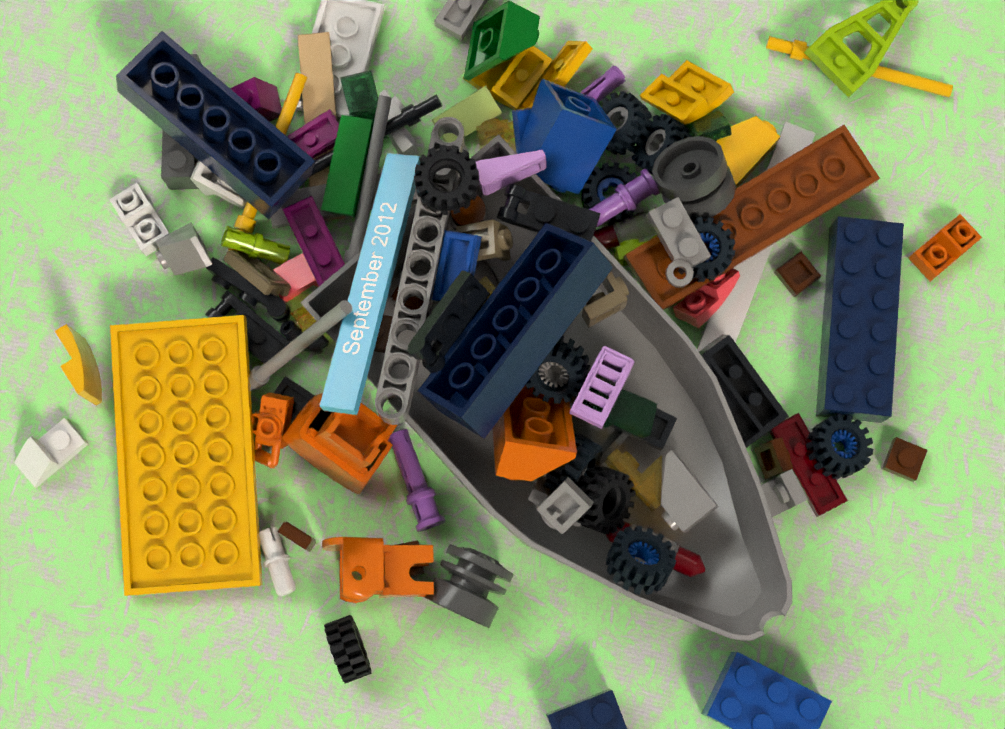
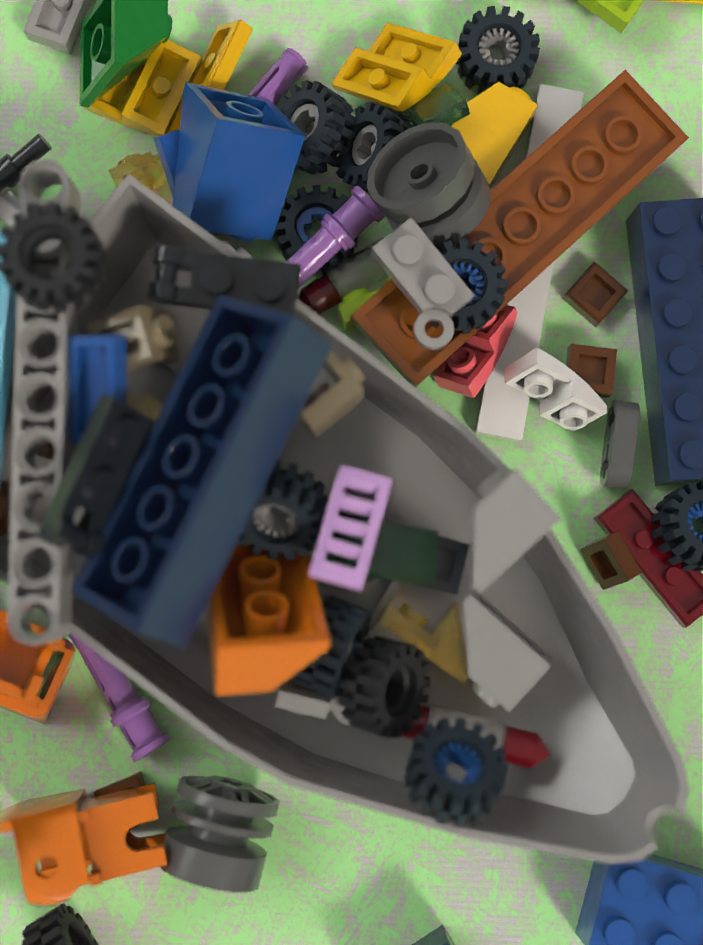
camera: 15 degrees left, 5 degrees up
yellowish green tile [431,85,502,143] -> none
reddish brown tile [451,195,486,226] -> none
lavender slope [475,150,547,196] -> none
light grey bracket [536,477,594,534] -> none
black wedge [699,335,789,448] -> none
light grey bracket [762,469,808,517] -> none
none -> black bush [456,6,540,95]
none -> light grey slope [469,469,562,594]
none -> white slope [505,347,607,431]
none -> reddish brown plate [566,344,617,398]
none -> dark grey beam [600,400,640,489]

